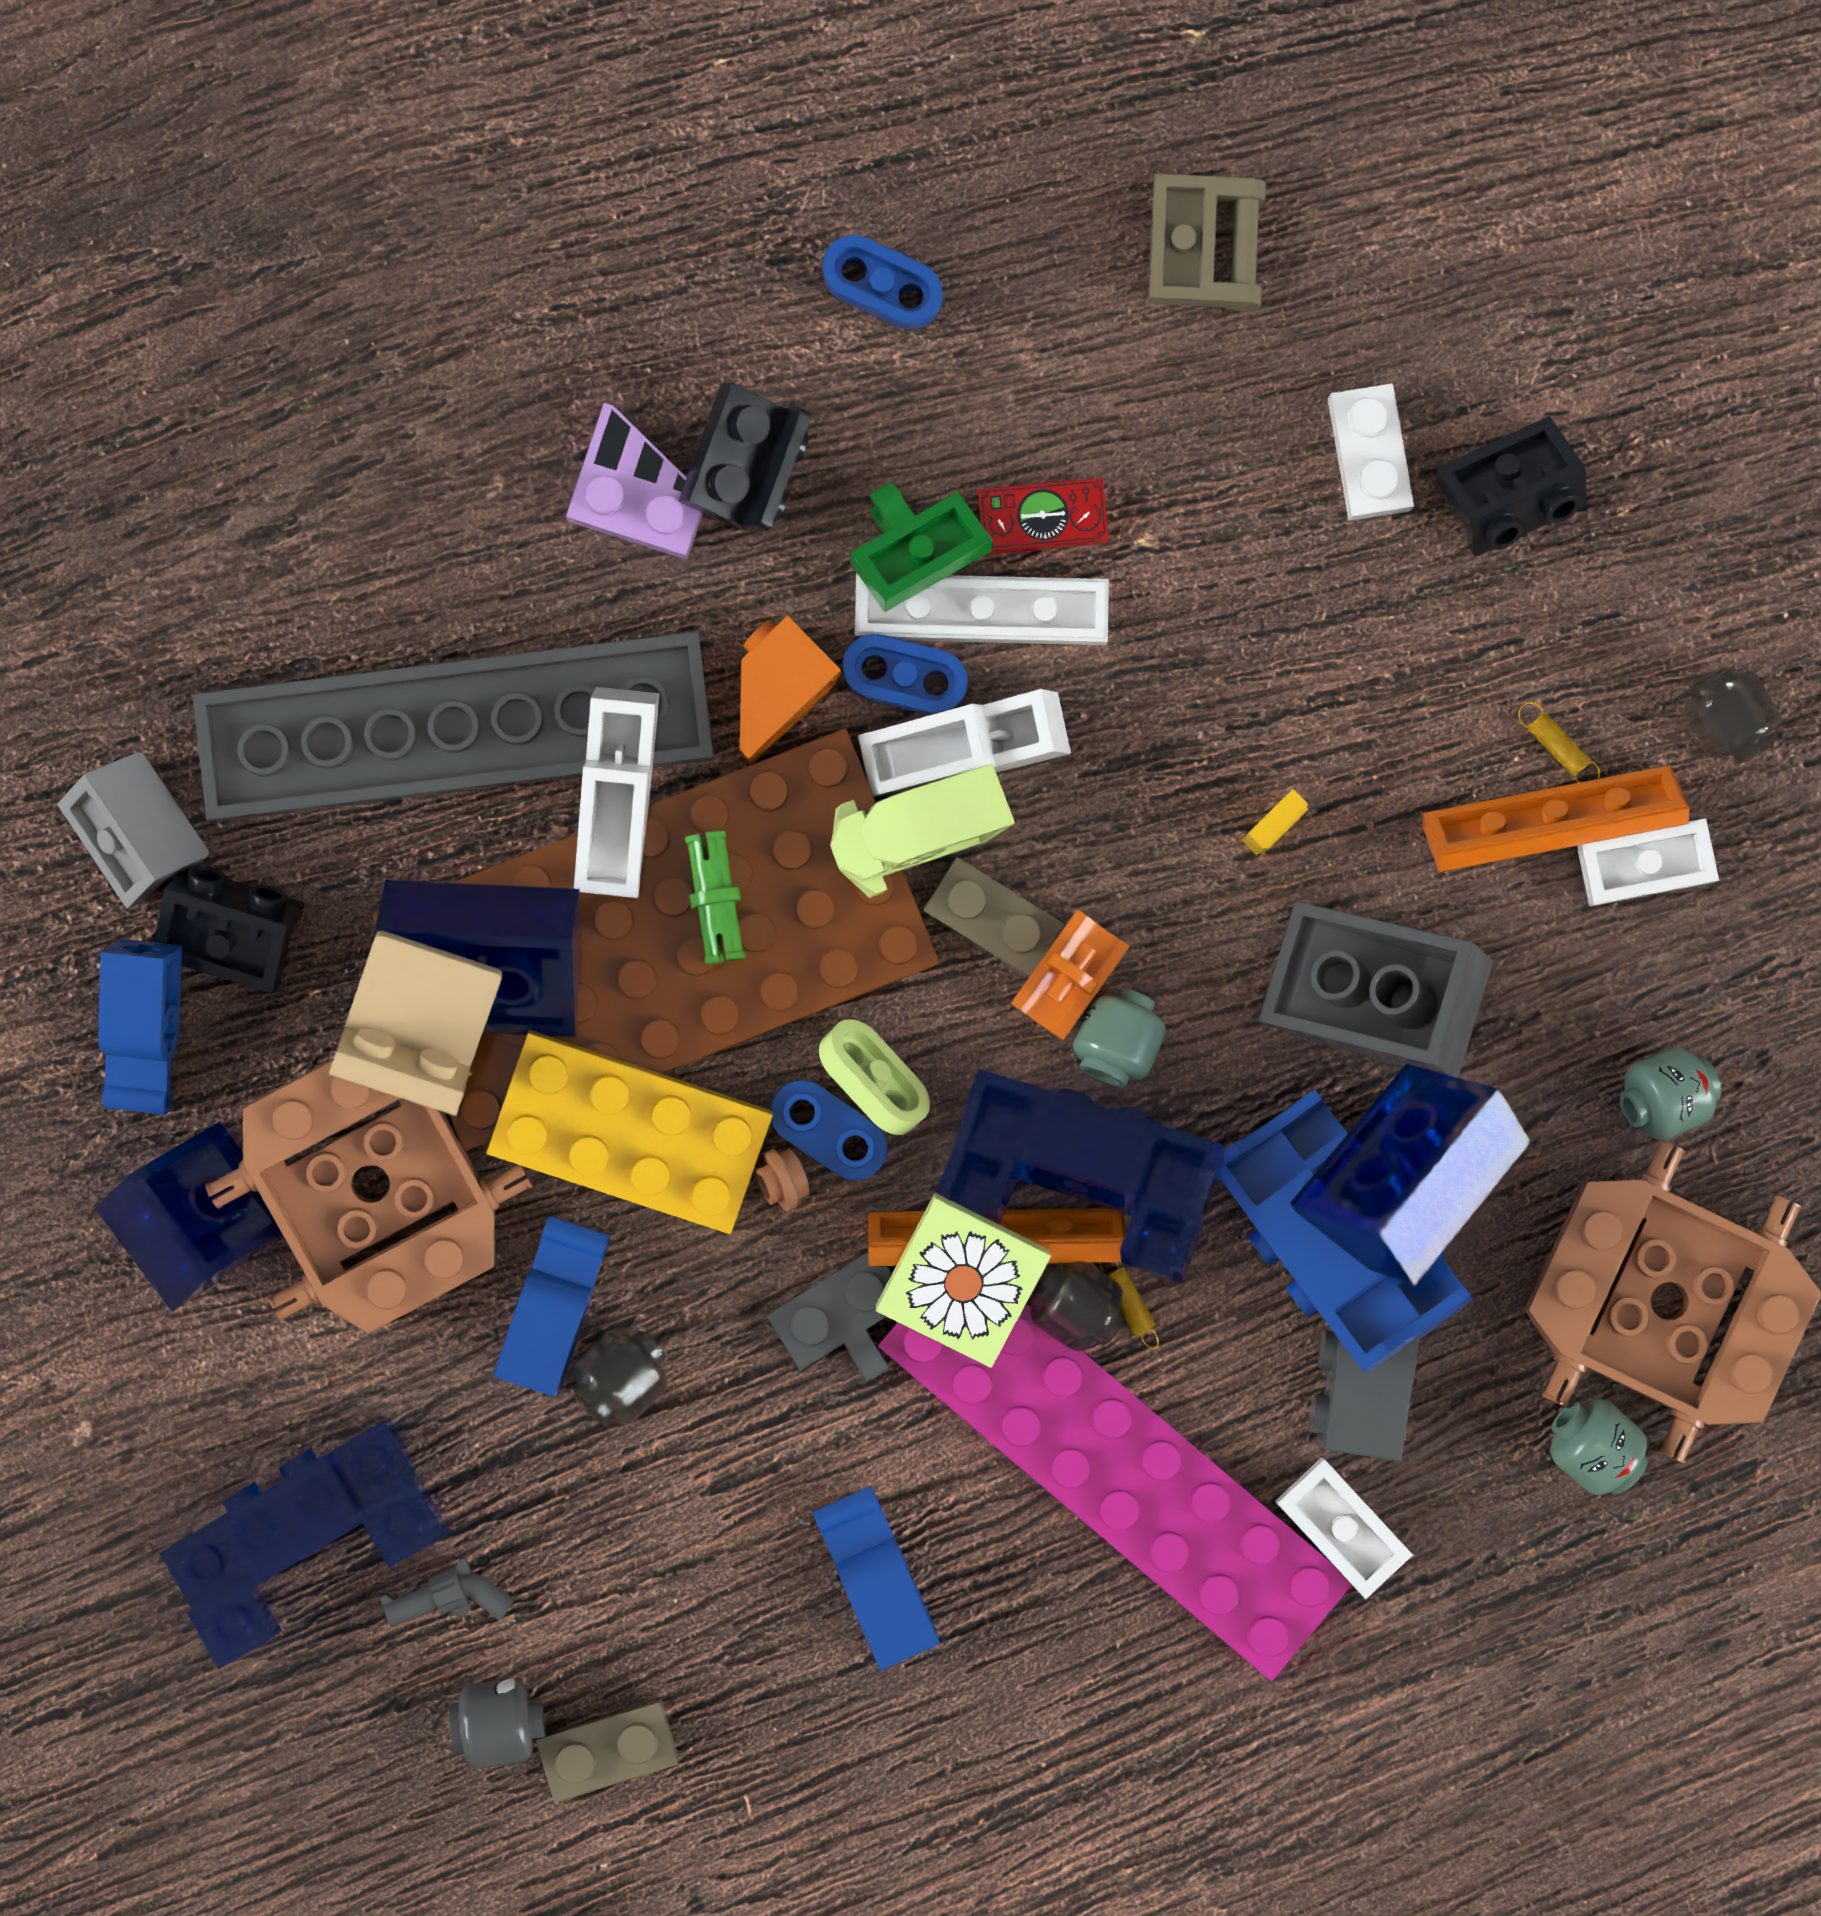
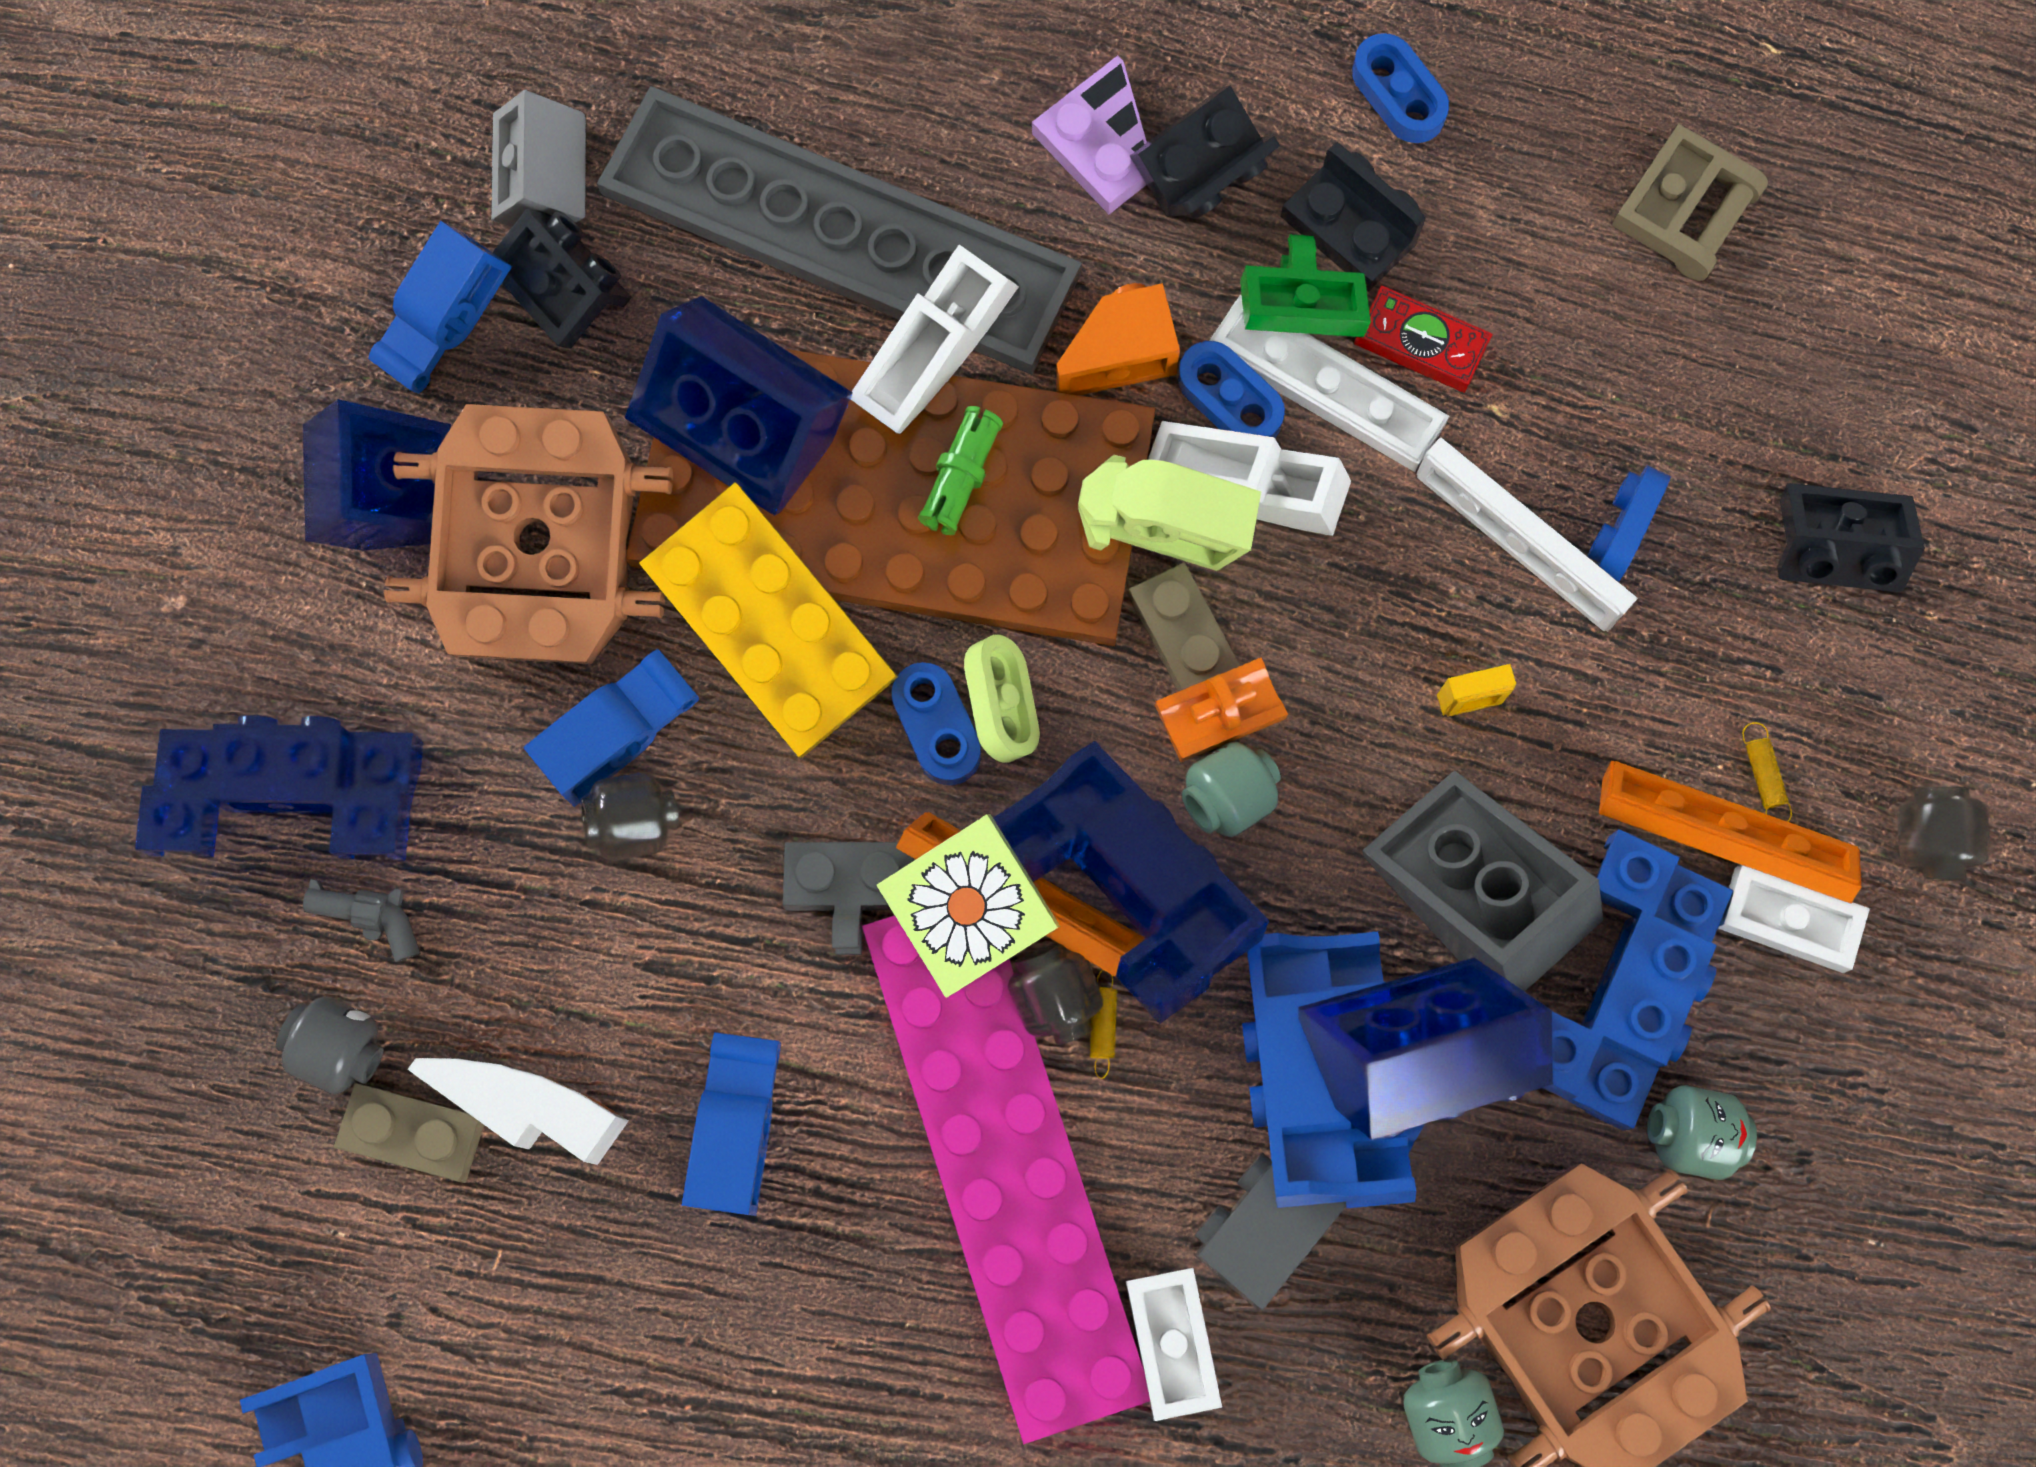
camera: 40 degrees right, 10 degrees down
tan bracket [329,931,502,1116] -> none
nougat plate [755,1149,810,1212] -> none
white plate [1328,383,1414,521] -> none
none -> white slope [407,1058,628,1165]
none -> black bracket [1280,142,1426,292]
none -> white tile [1416,437,1638,632]
none -> blue bracket [1507,829,1733,1131]
none -> blue plate [1587,465,1671,582]

